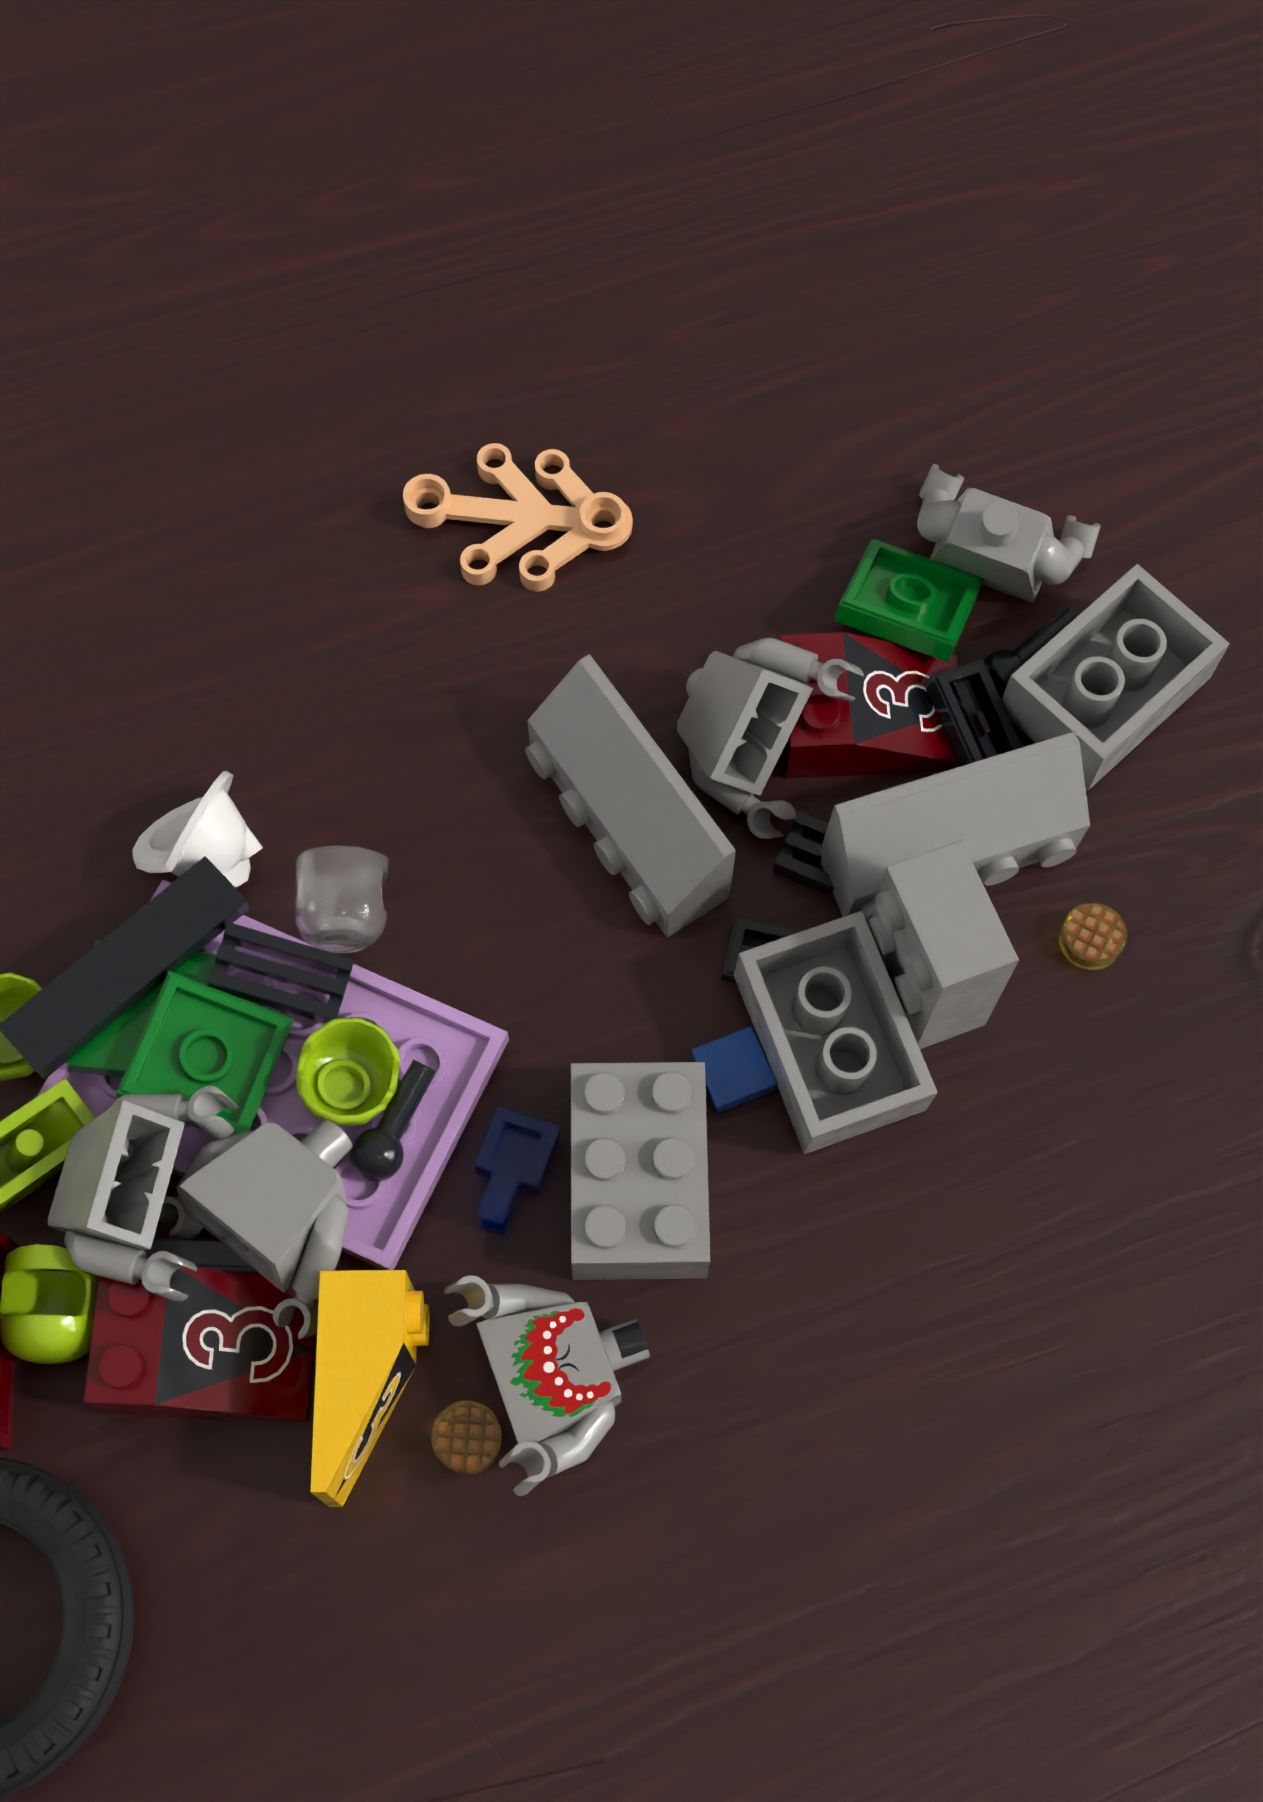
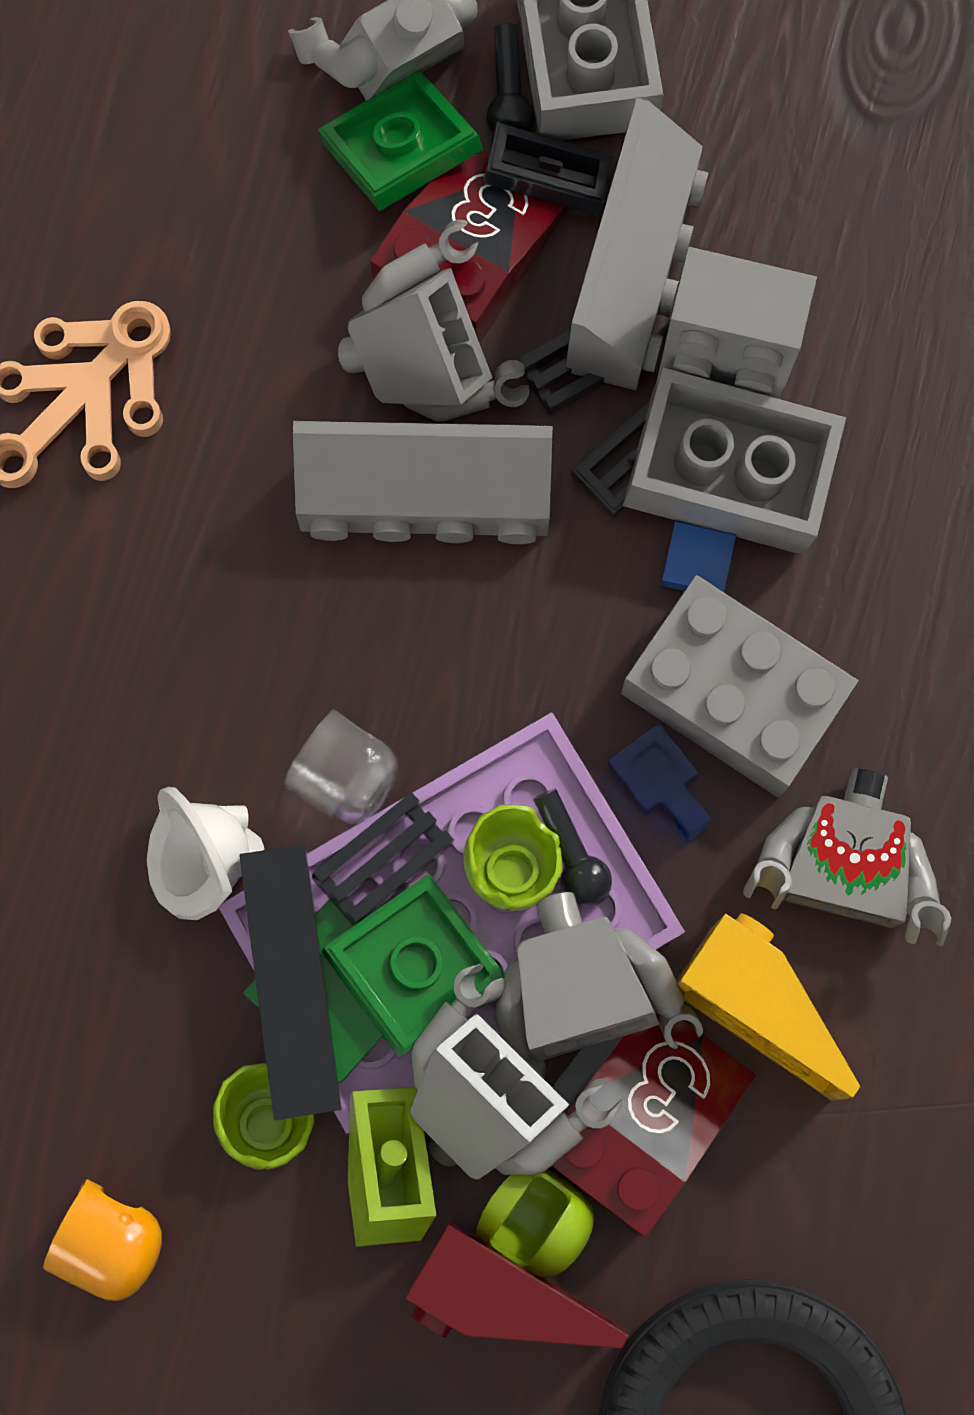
camera: 55 degrees left, 10 degrees up
clear yellow tile [431,1400,502,1474] -> none
tile [1059,903,1127,970] -> none

